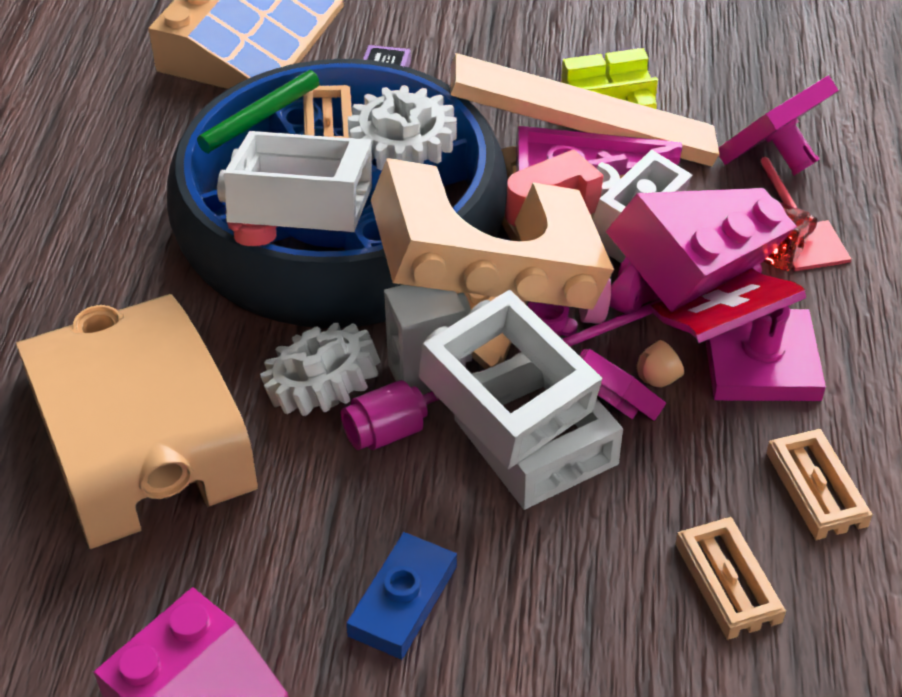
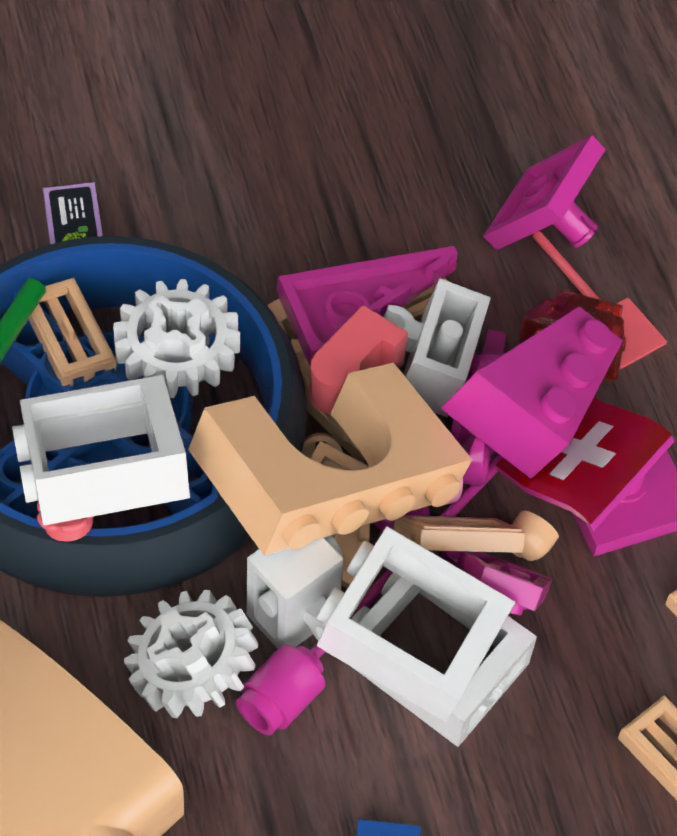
camera: 25 degrees left, 10 degrees up
light nougat tile [450,53,720,166] -> none
neon yellow hips [561,48,658,109] -> none
none -> light nougat tile [394,515,525,553]

